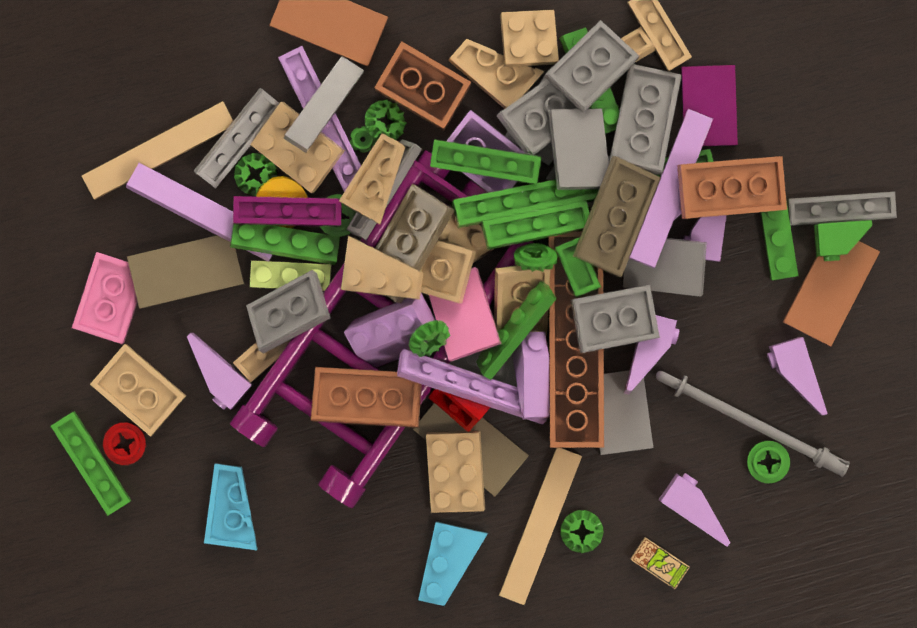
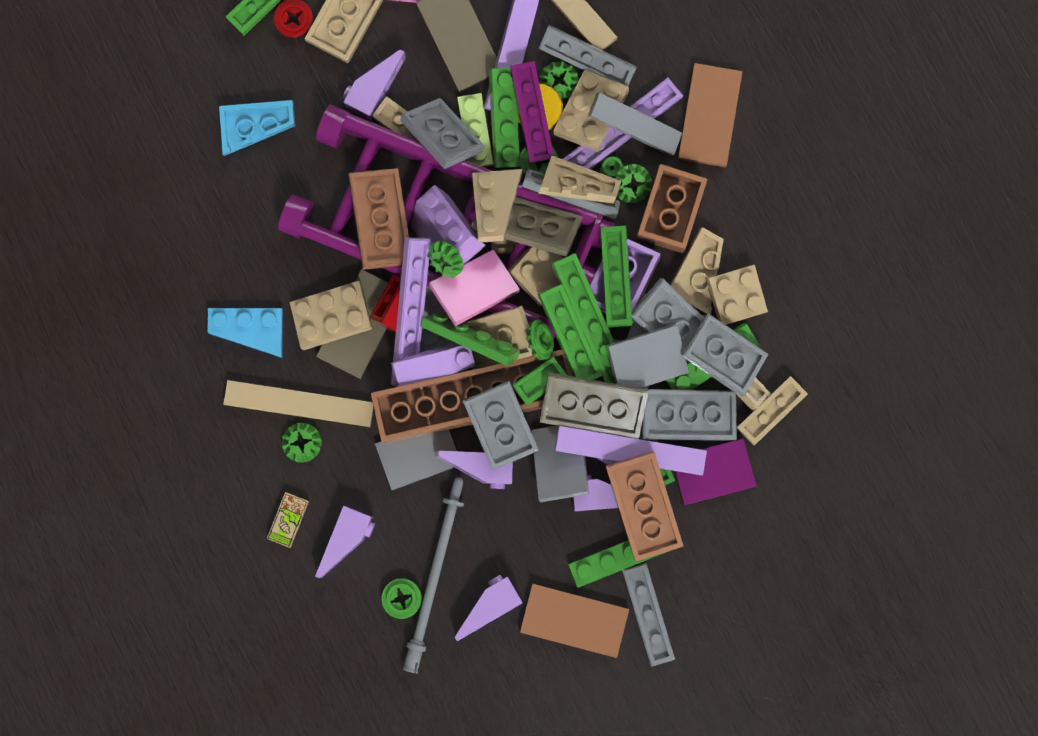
camera: 75 degrees right, 5 degrees down
tan plate [420,240,476,303] -> none
bright green slope [814,220,872,261] -> none

